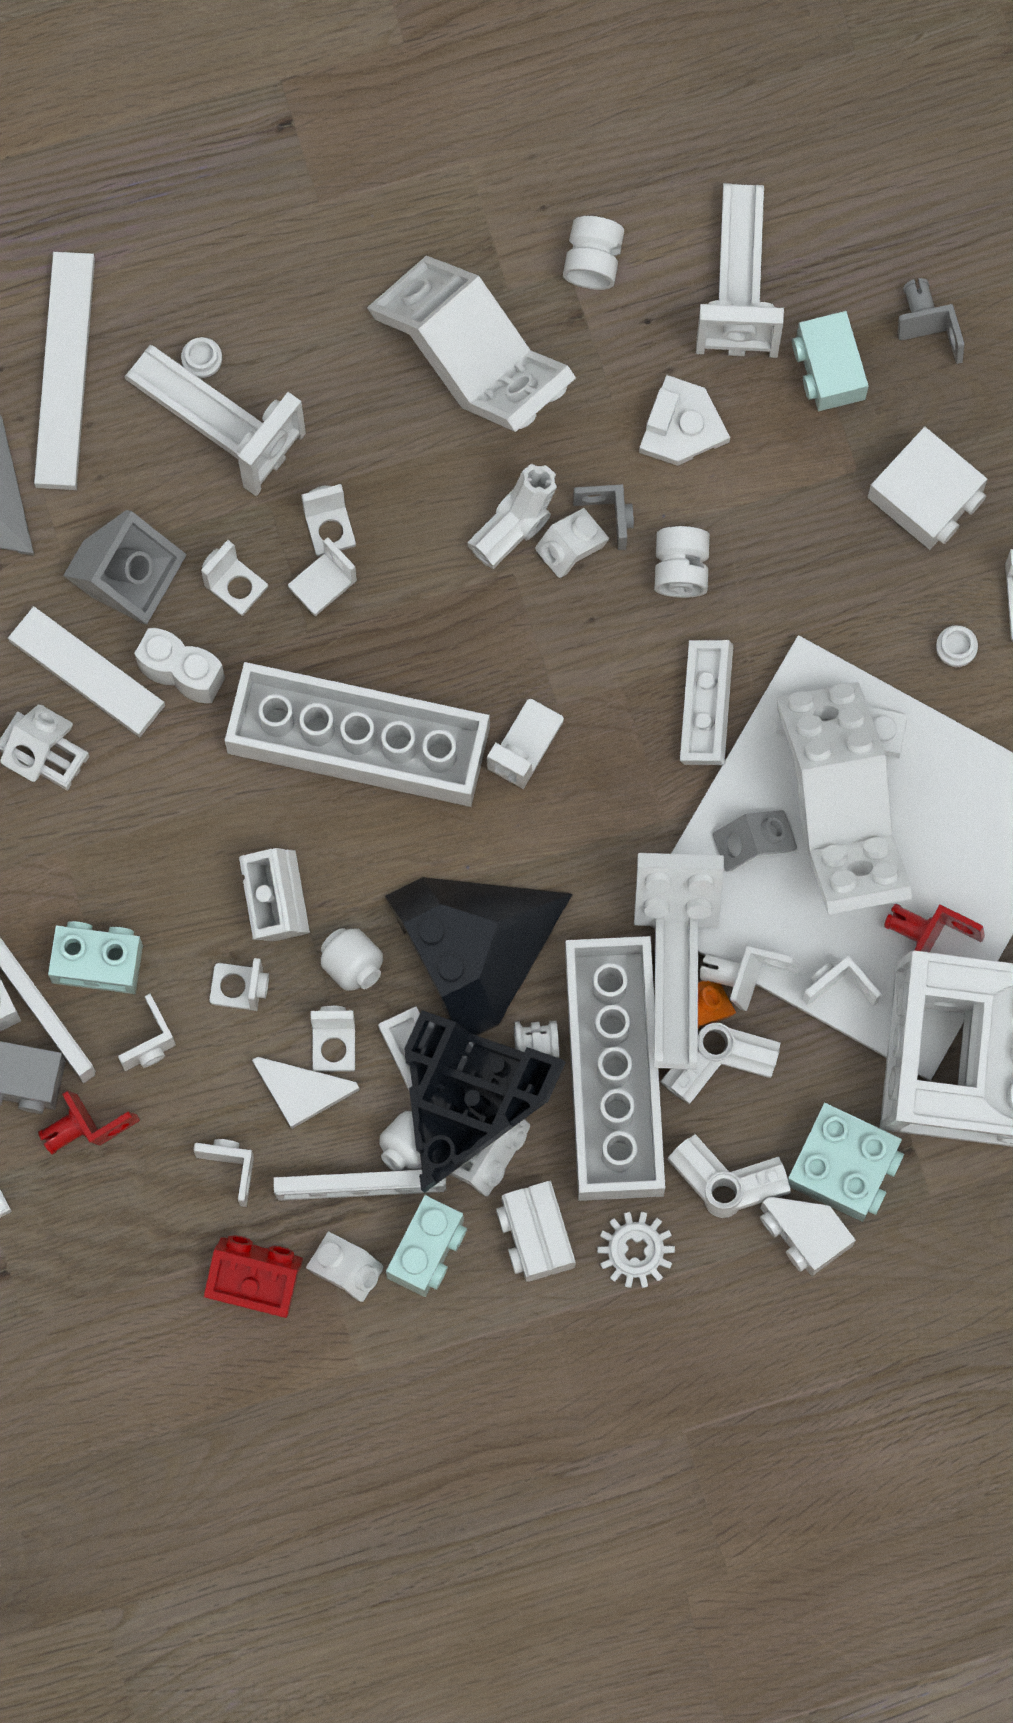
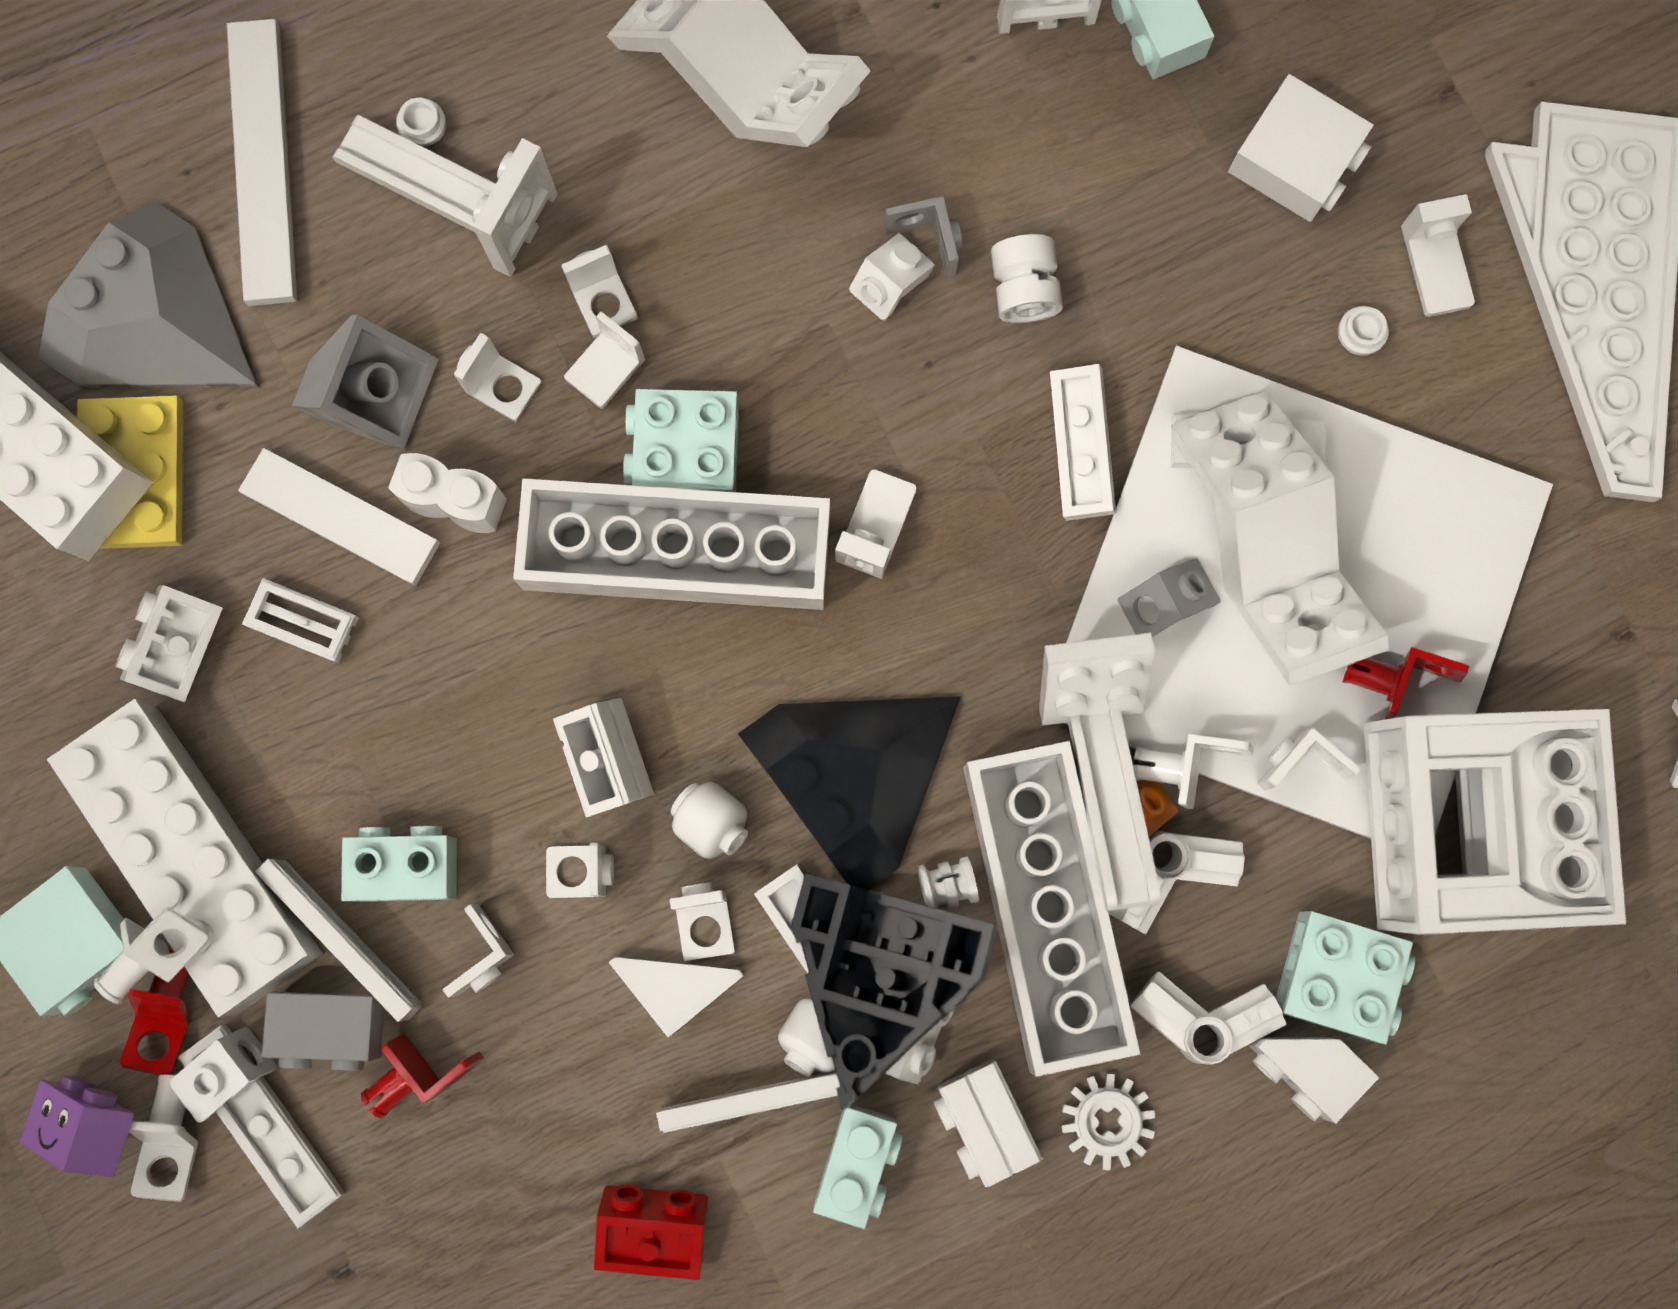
camera: 10 degrees left, 5 degrees up
white bracket [0,705,73,782] -> none
white bracket [194,1139,254,1207] -> none
white bracket [306,1231,383,1302] -> none
white piece [468,464,557,569] -> none
white plate [639,375,730,466] -> none
none -> light aqua brick [623,389,739,492]

